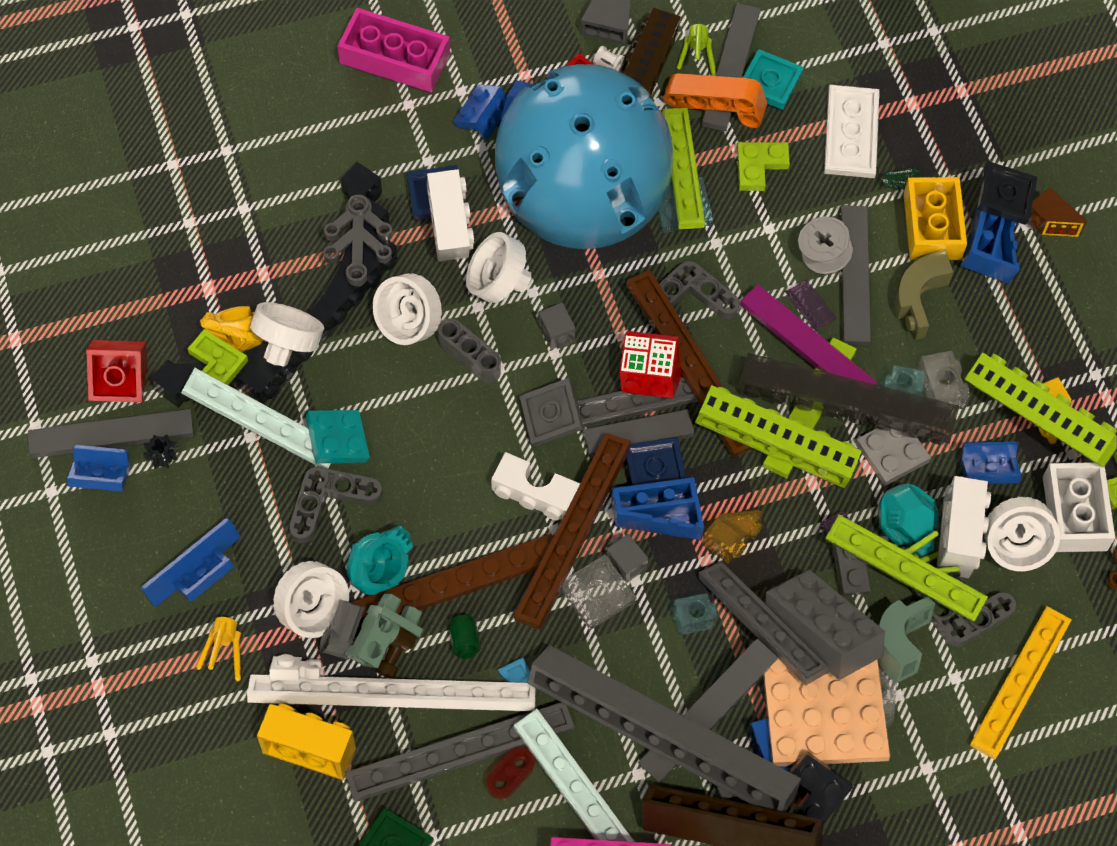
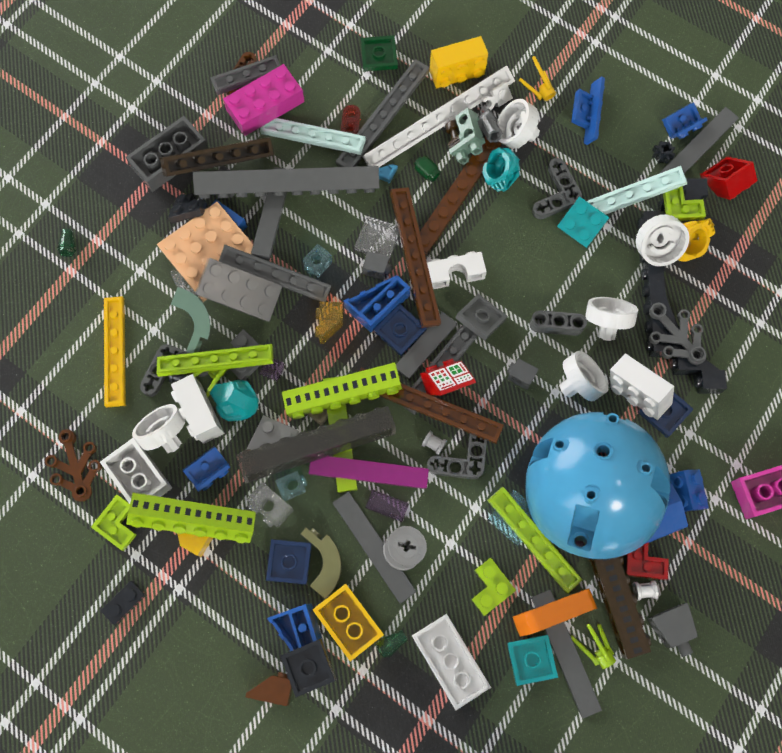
camera: 145 degrees right, 10 degrees up
none -> dark blue plate [266,539,312,585]
none -> light grey bush [422,430,447,455]

